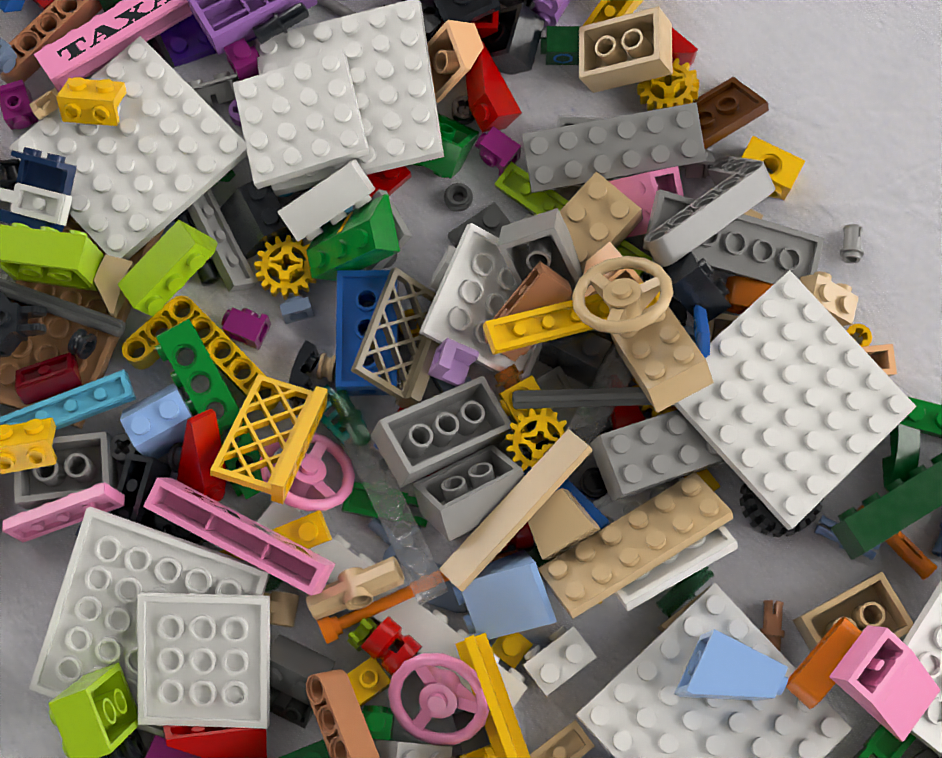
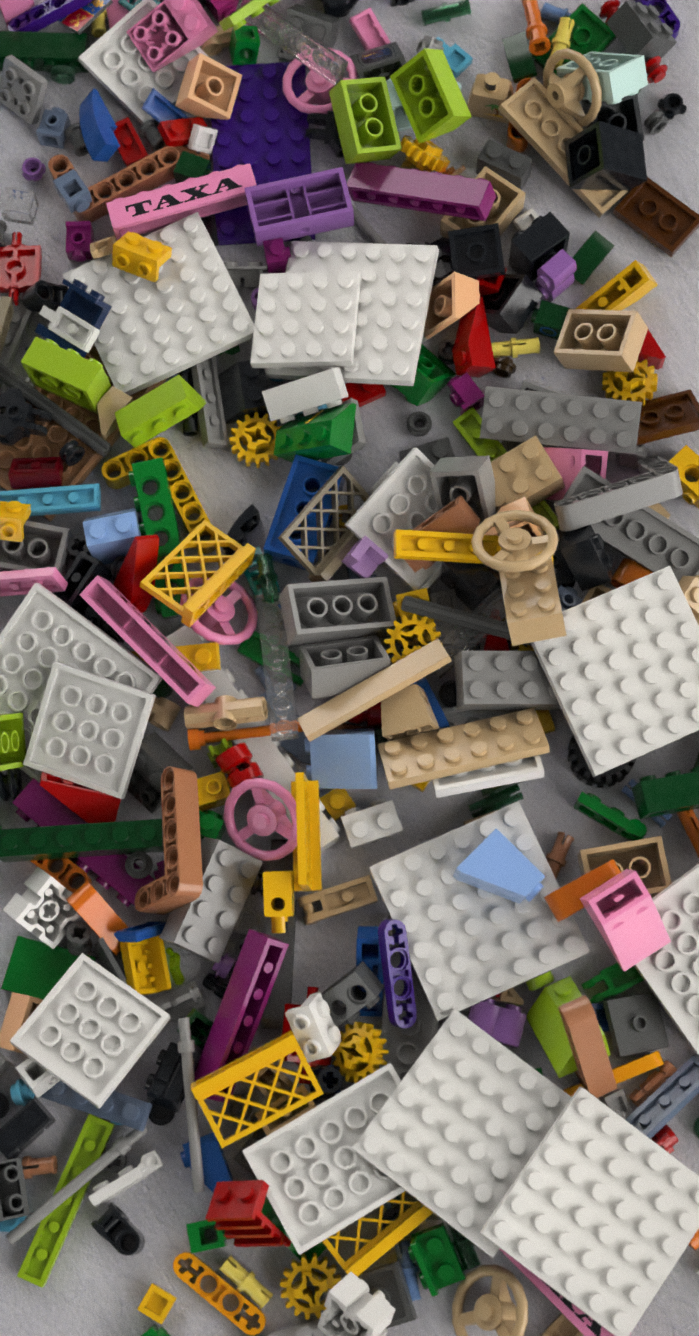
camera: 25 degrees right, 0 degrees up
magenta brick [221,307,271,350] -> none
black axle [252,2,309,45] -> none
sand blue plate [279,296,314,324] -> none
tan bush [317,353,336,382] -> none
clear orange plate [494,364,524,390] -> none
blue tile [693,305,710,358] -> none
none -> light yellow pin [491,337,540,358]
none -> dark brown plate [492,356,517,378]
none -> green hinge [573,792,648,841]

